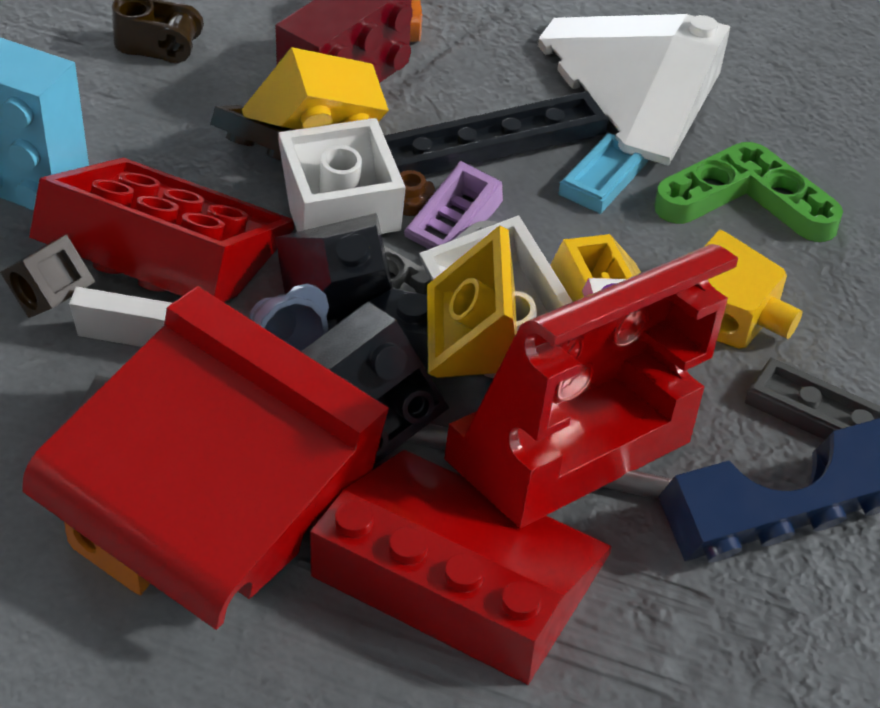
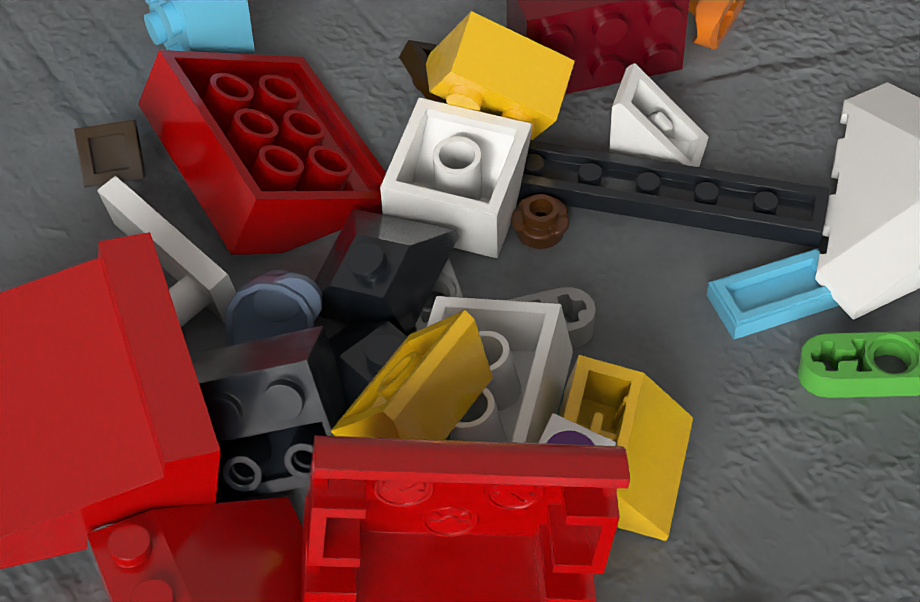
camera: 40 degrees right, 5 degrees up
lavender slope [404,161,503,249] -> none
yellow torso [704,229,802,349] -> none
none -> white slope [609,63,709,167]

